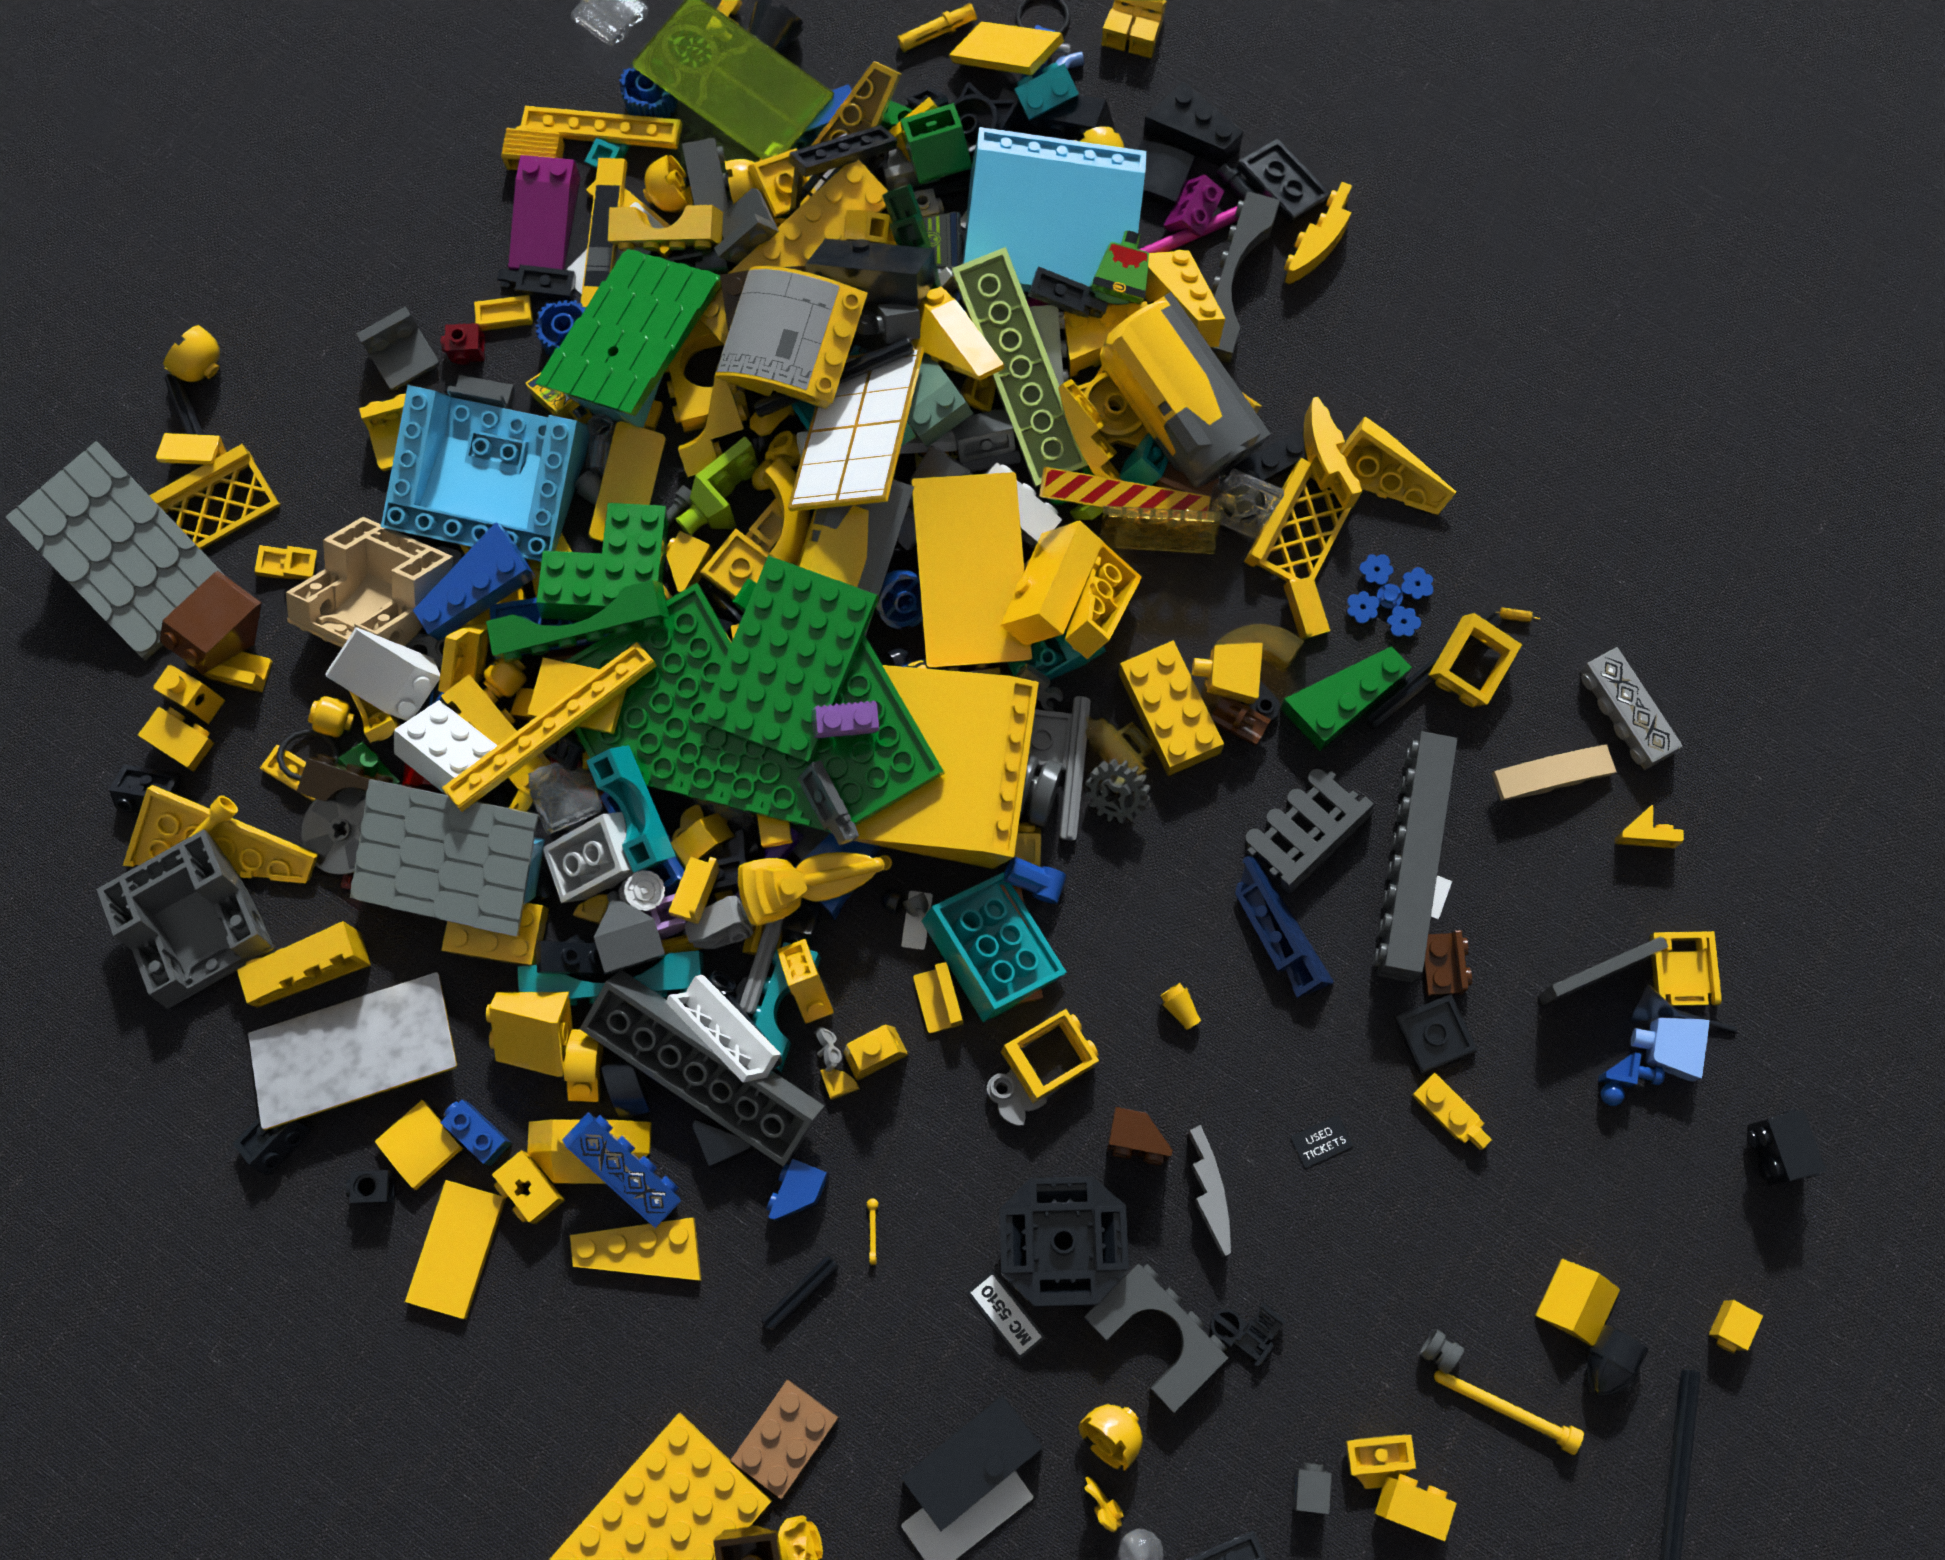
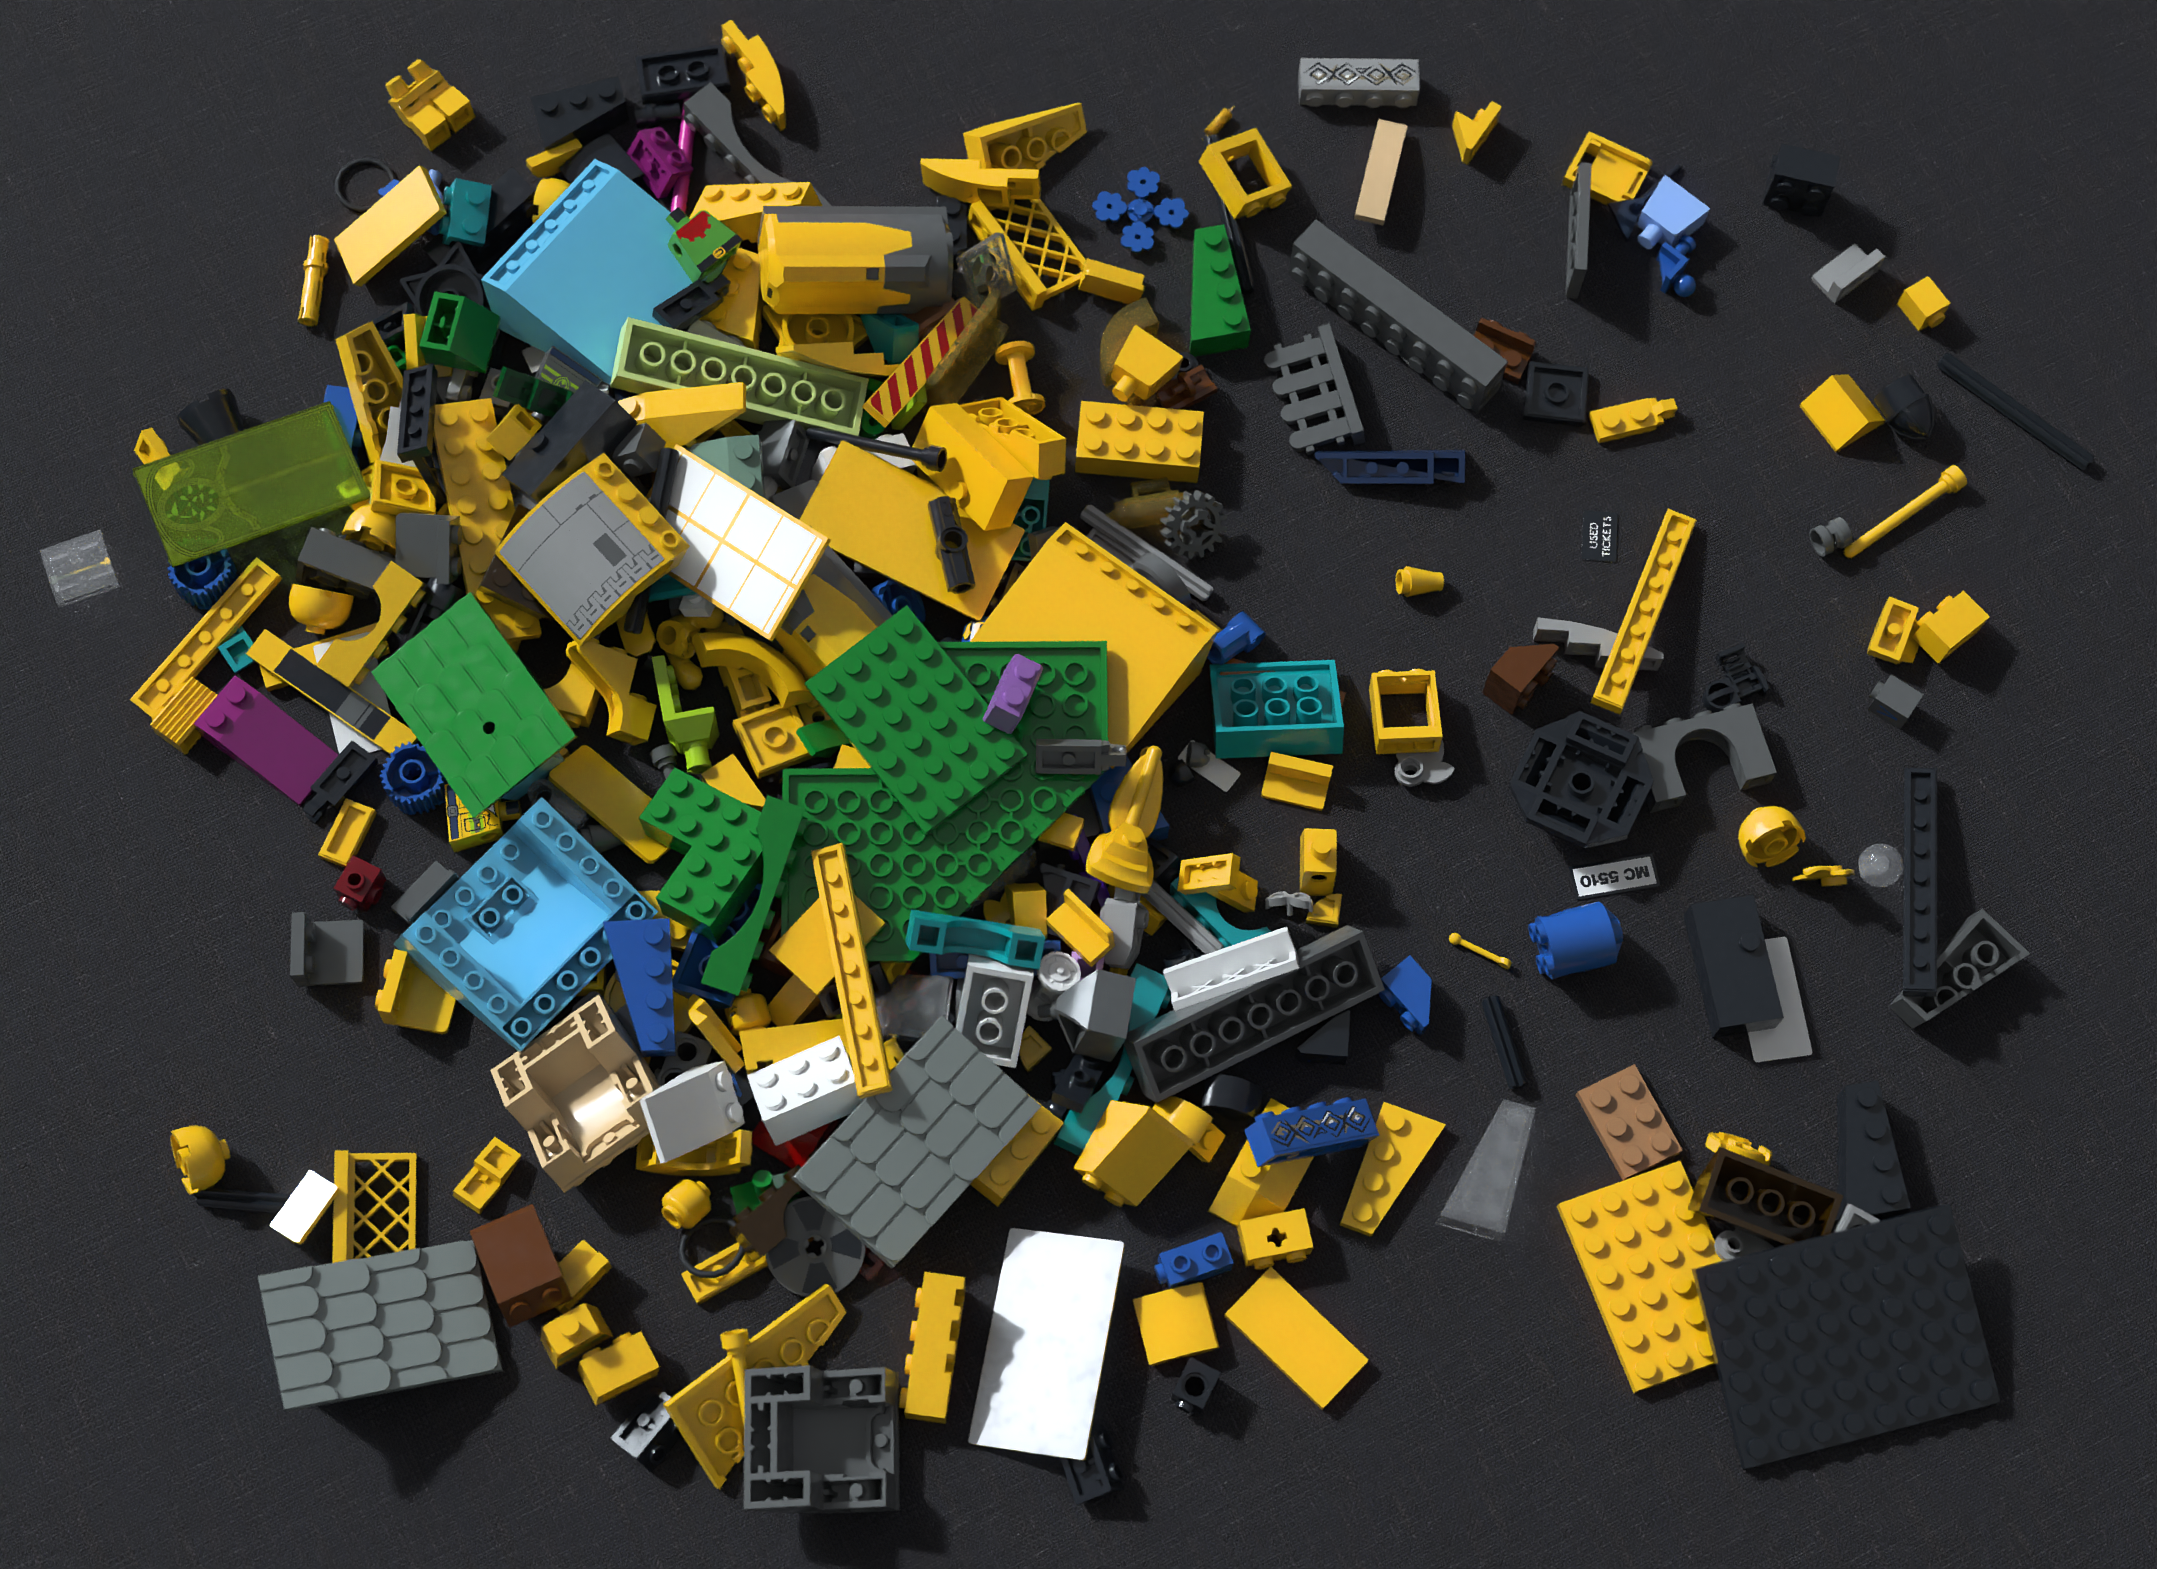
camera: 70 degrees left, 5 degrees down
none -> yellow tile [526,139,582,178]
none -> black piece [806,426,947,472]
none -> black piece [928,496,975,594]
none -> yellow hose [994,341,1046,416]
none -> clear wedge [1435,1099,1536,1242]
none -> blue cylinder [1528,901,1623,980]
none -> yellow tile [1590,509,1697,714]
none -> light grey panel [1811,244,1885,304]

